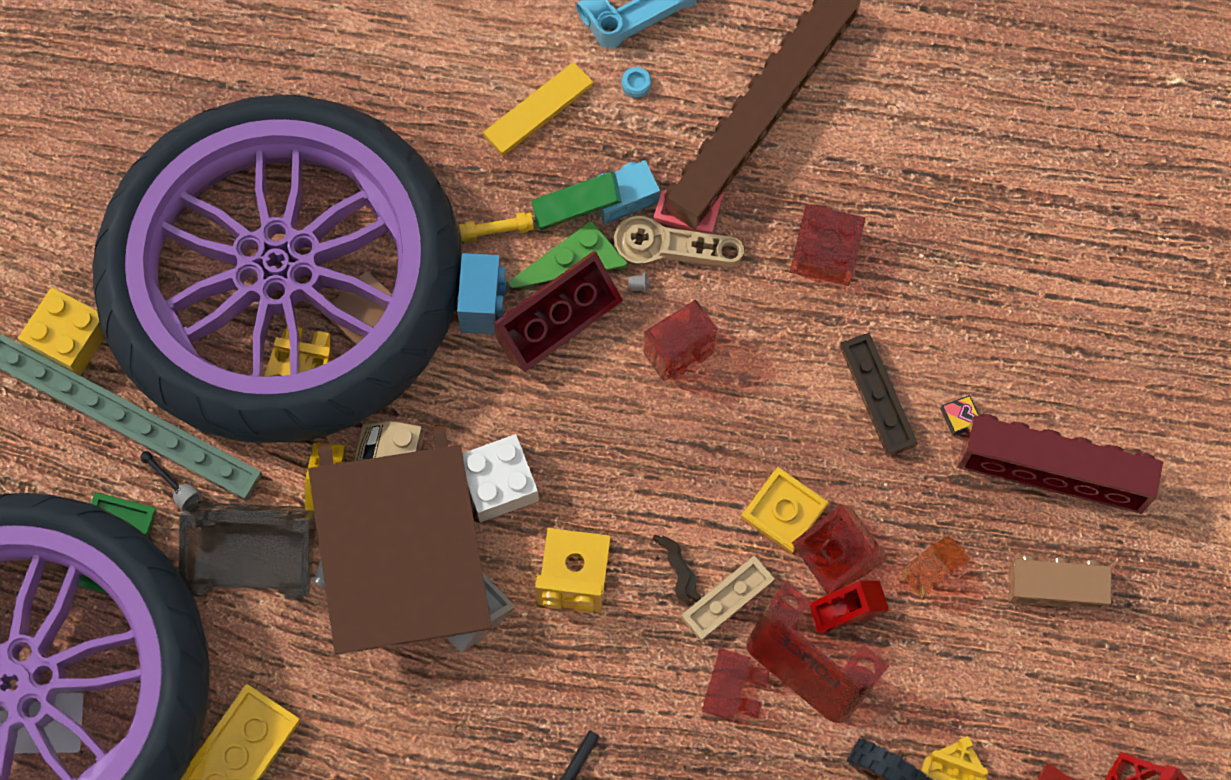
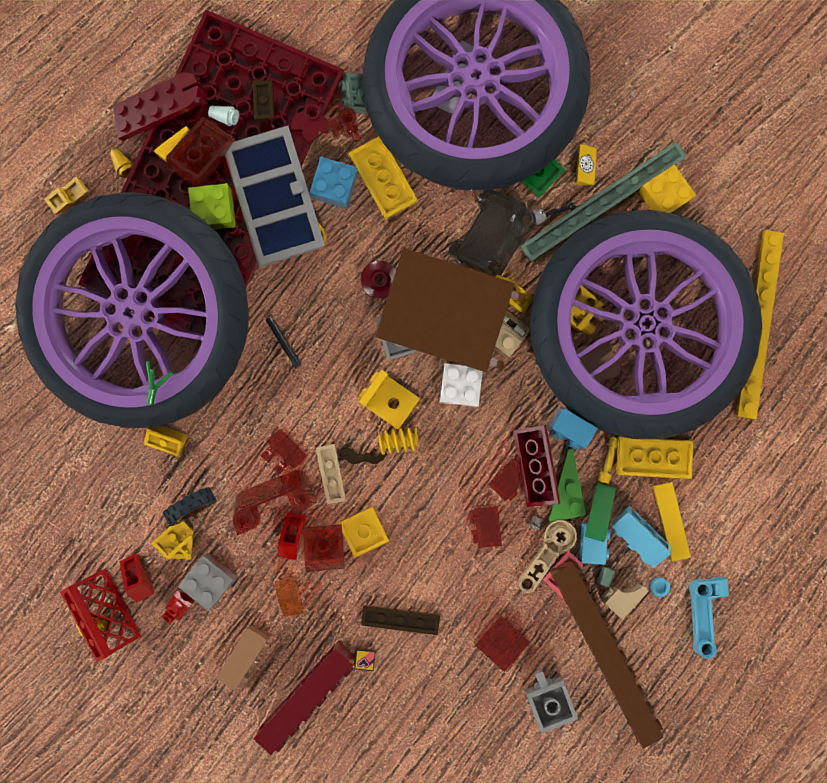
camera: 115 degrees right, 15 degrees up
none -> red hips [161,591,193,624]
none -> light grey brick [178,553,237,611]
none -> dark red dish [361,260,396,299]
none -> yellow piece [378,427,418,455]
none -> clear red slope [487,457,519,501]
none -> light grey hinge [524,669,578,734]
none -> yellow slope [575,144,597,186]
none -> sand green hinge [597,566,615,588]
none -> tan arch [601,583,649,620]
none -> medium azure brick [612,506,671,568]
none -> yellow tile [616,436,693,479]
none -> yellow plate [735,230,784,420]

